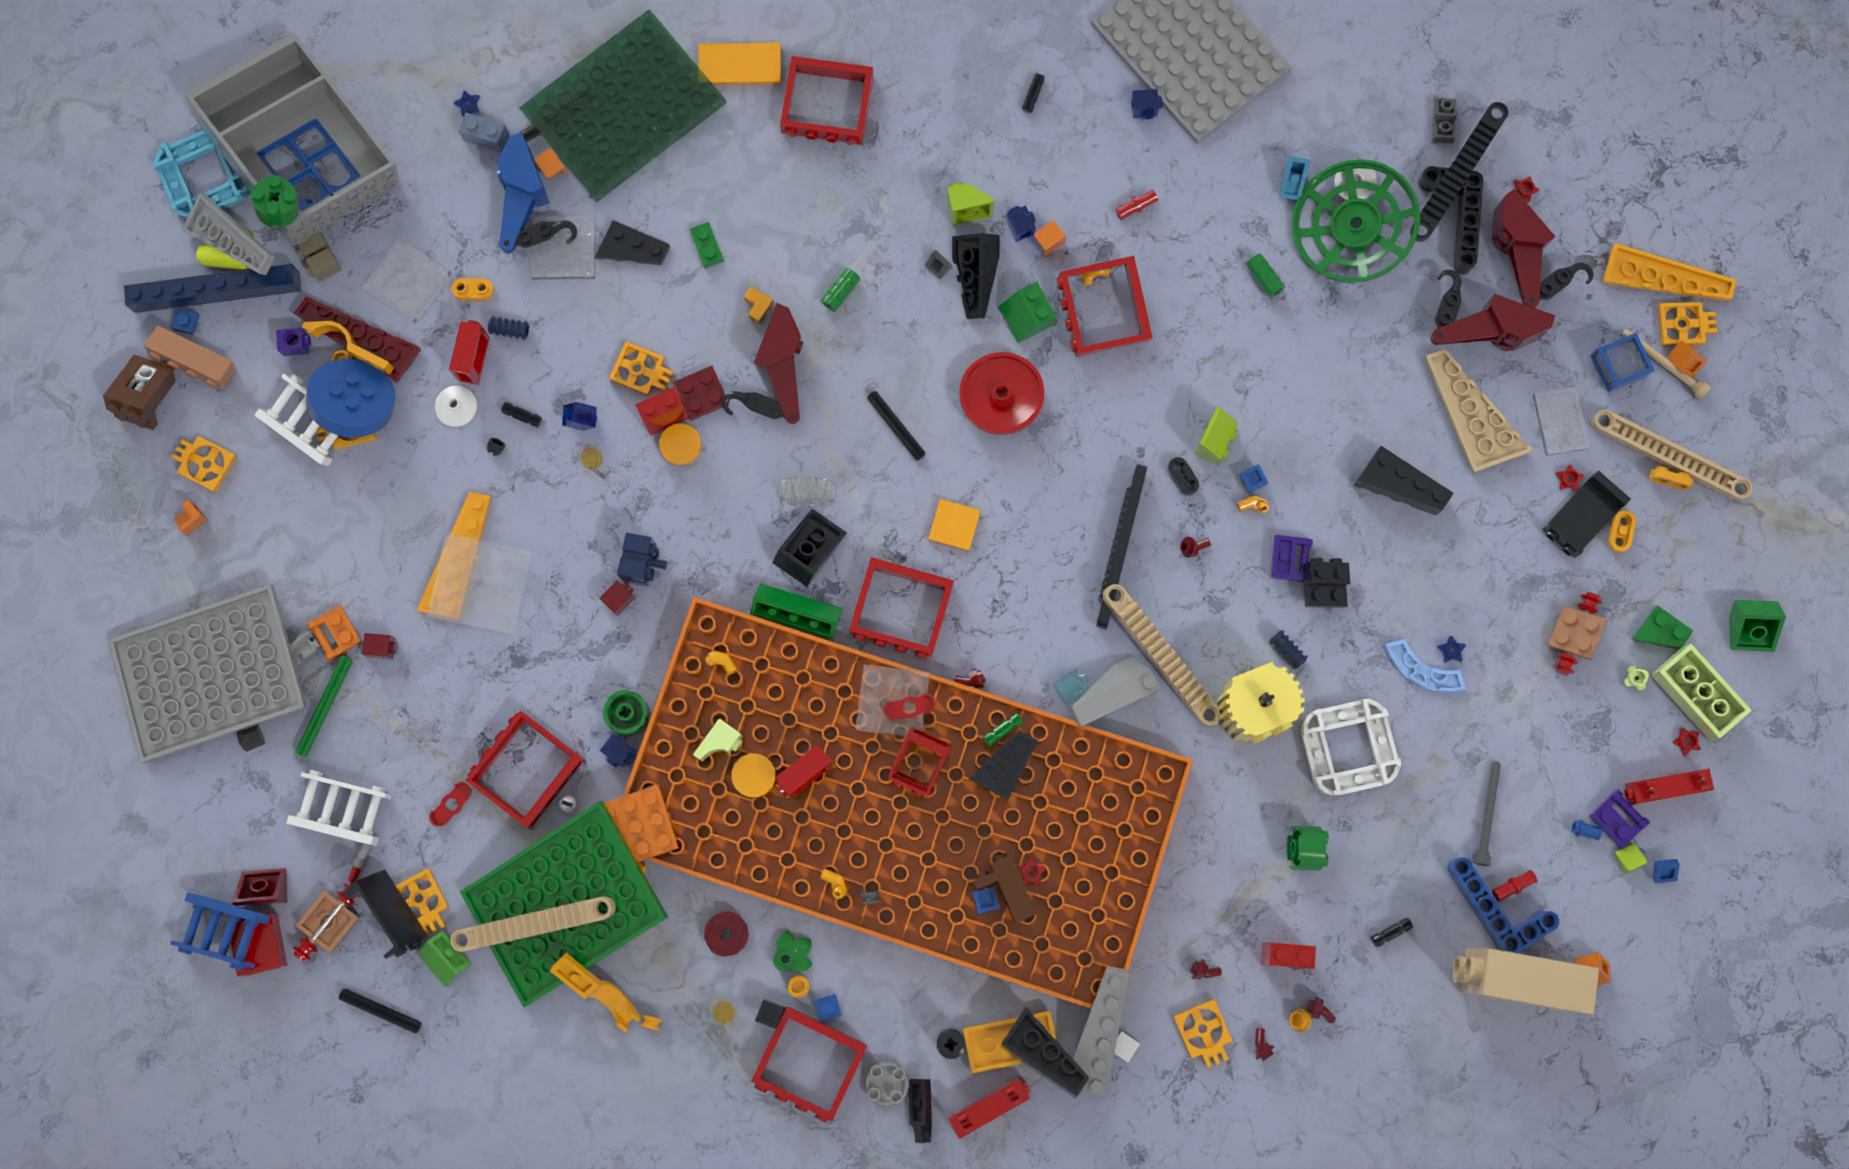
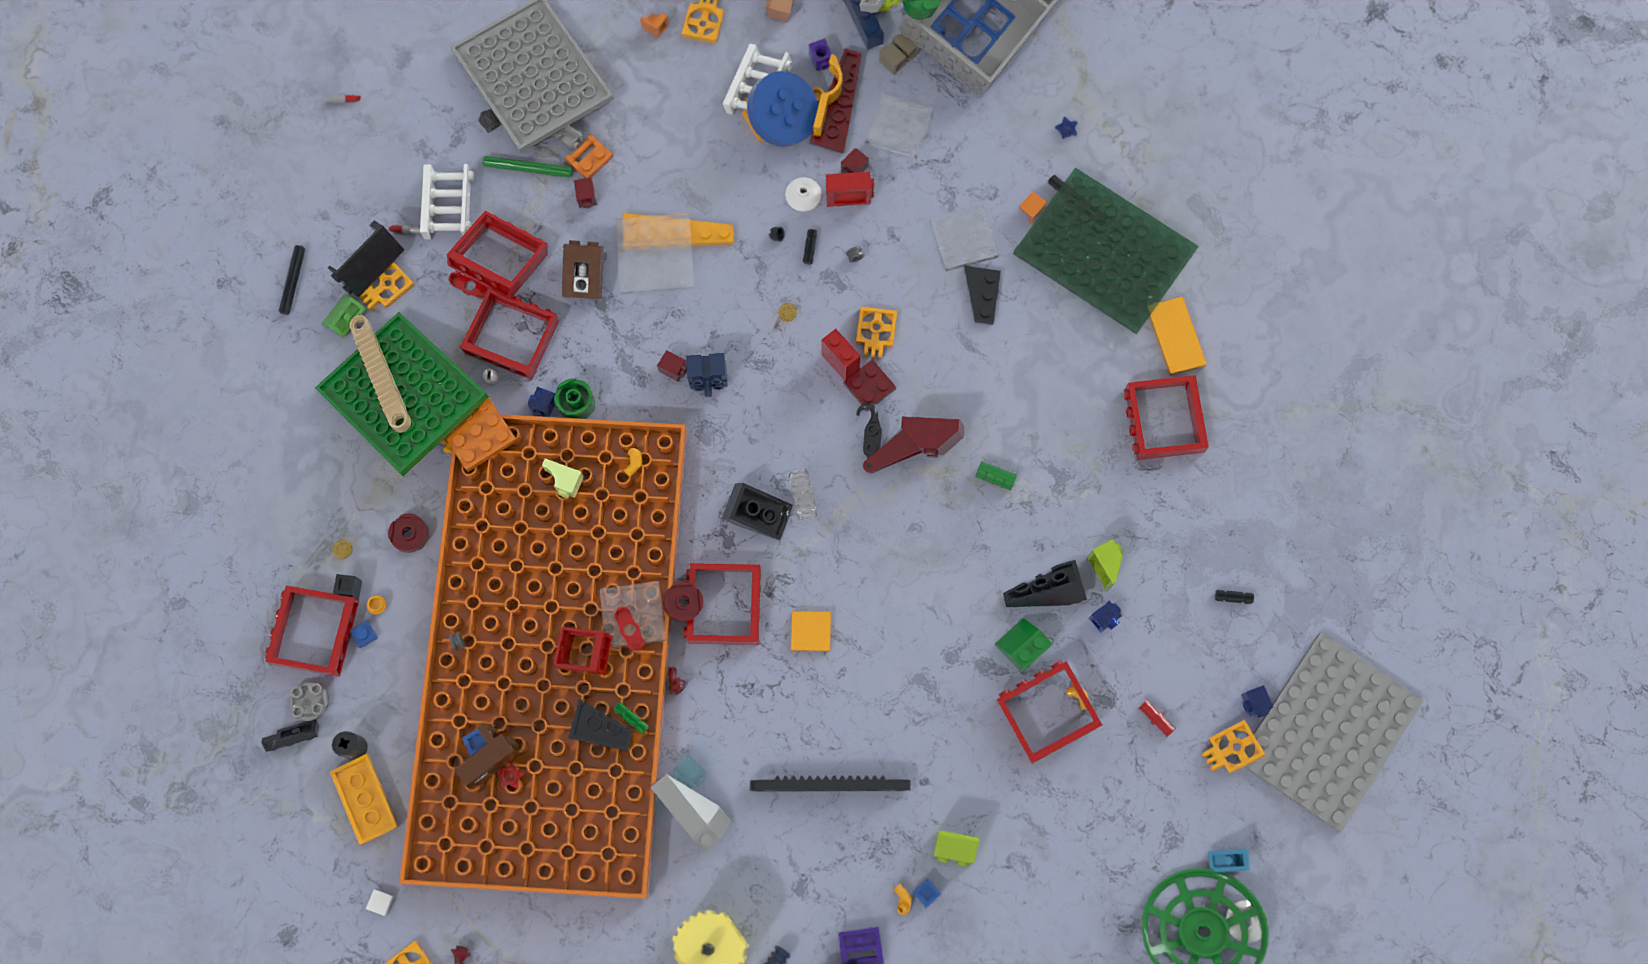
camera: 75 degrees right, 5 degrees down
blue fence [170,892,270,971] -> none
red brick [231,910,288,977] -> none
dark red slope [232,868,287,906] -> none
nougat plate [293,882,362,962] -> none
light orange plate [451,278,495,301] -> none
sand blue brick [459,113,510,152] -> none
dark blue piece [488,316,529,340] -> none
blue slope [496,132,577,254] -> none
light orange piece [550,953,641,1033] -> none
clear blue brick [562,402,597,431] -> none
light orange bush [640,1014,663,1030] -> none
light orange tile [659,423,702,466] -> none
green plate [690,222,724,269] -> none
light orange tile [732,754,776,798] -> none
light orange piece [744,286,774,324] -> none
green brick [750,583,843,639] -> none
green plate [773,930,813,972] -> none
red window [775,744,833,799] -> none
light orange arm [820,869,847,899] -> none
black axle [867,391,926,461] -> none
dark grey slope [925,250,953,279] -> none
red brick [948,1077,1032,1139] -> none
red dish [959,352,1044,435] -> none
black wedge [1000,1007,1090,1099] -> none
orange panel [1034,220,1066,257] -> none
light grey wing [1073,966,1130,1098] -> none
tan gear [1103,584,1221,726] -> none
black beam [1168,457,1199,496] -> none
dark red plate [1180,536,1212,558] -> none
green axle [1246,253,1285,298] -> none
none -> light grey piece [325,94,361,104]
none -> red window [446,211,548,299]
none -> reddish brown brick [562,240,607,299]
none -> dark red plate [663,582,703,622]
none -> dark red brick [841,147,869,173]
none -> dark grey bush [846,246,865,263]
none -> light orange piece [1202,720,1265,775]

